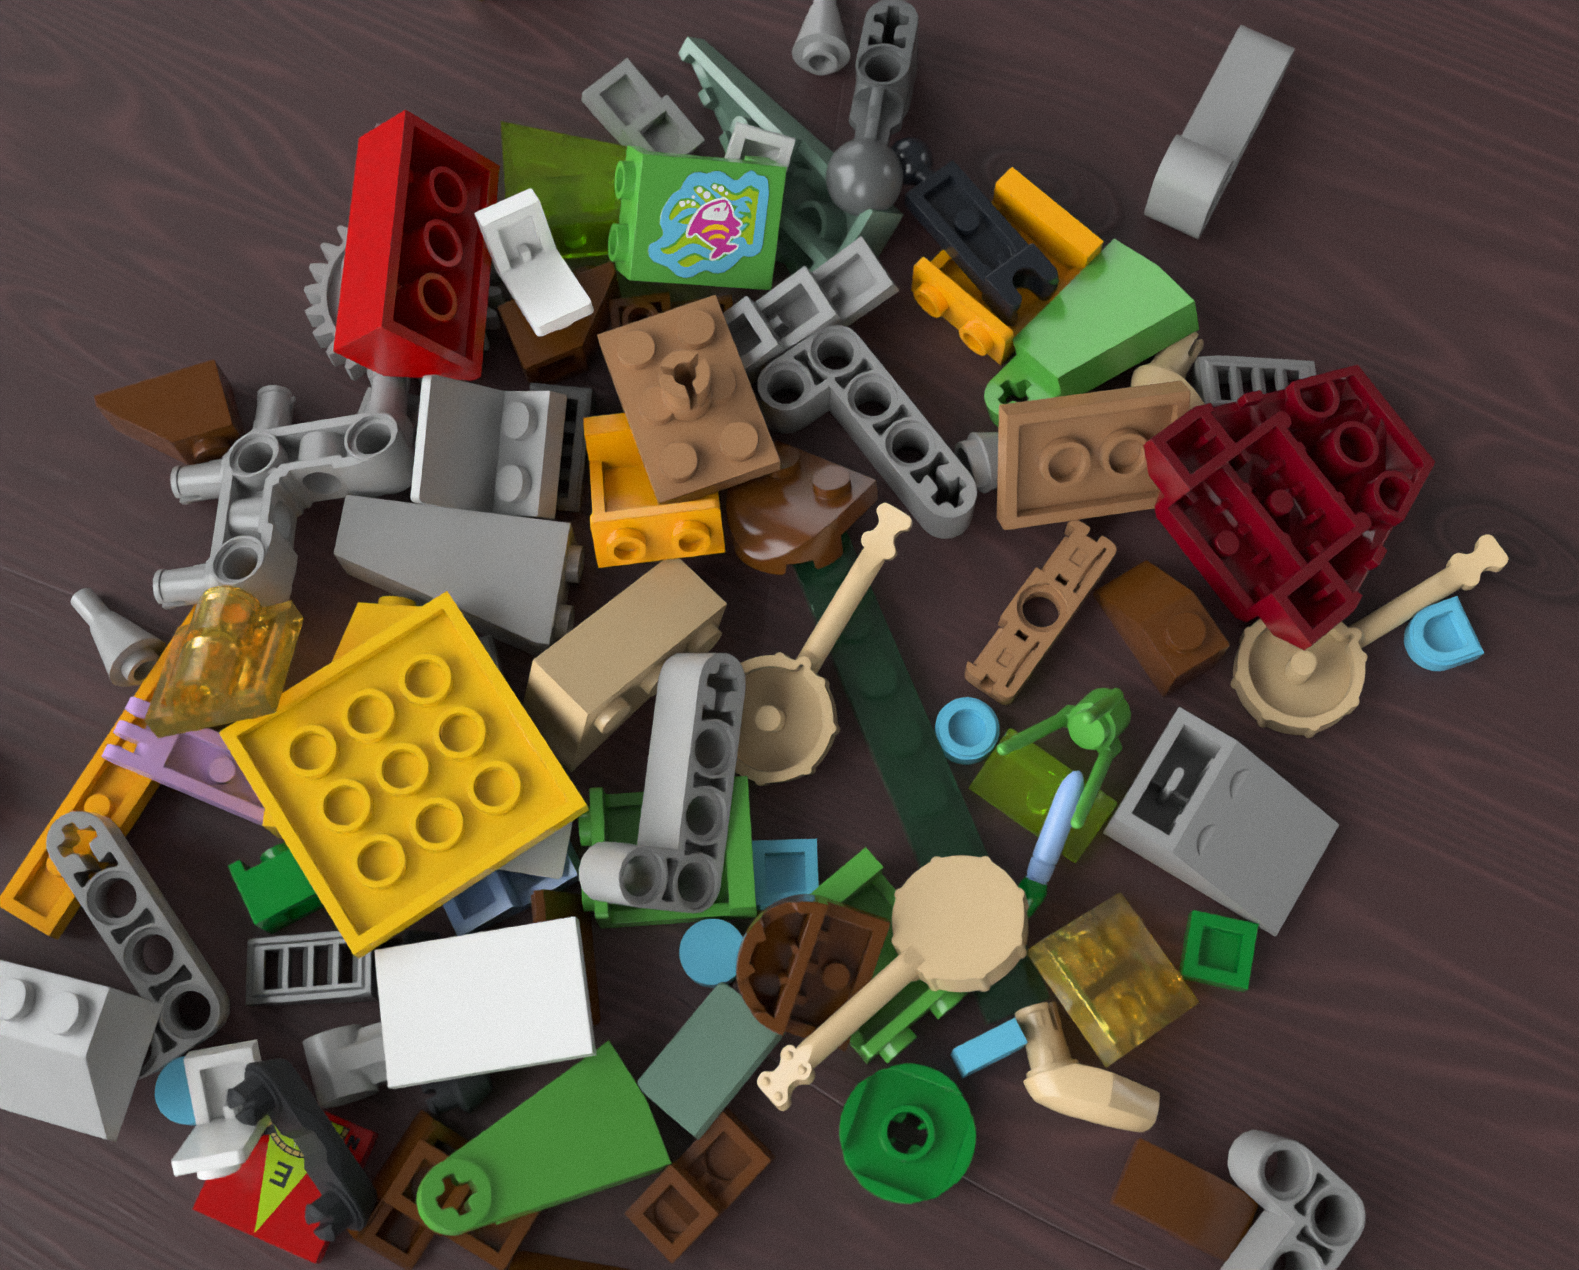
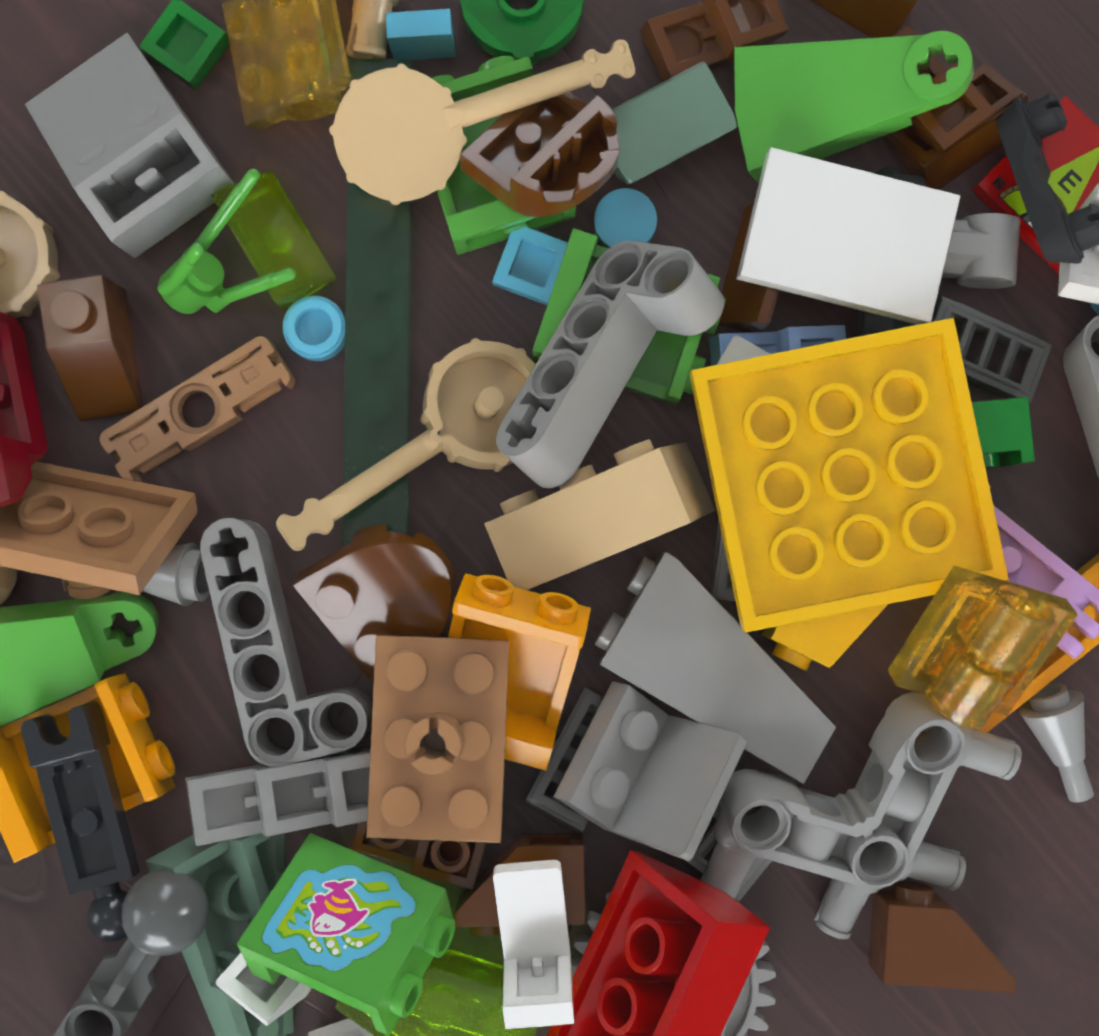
camera: 155 degrees left, 15 degrees up
light blue piece [1018,770,1084,919] -> none

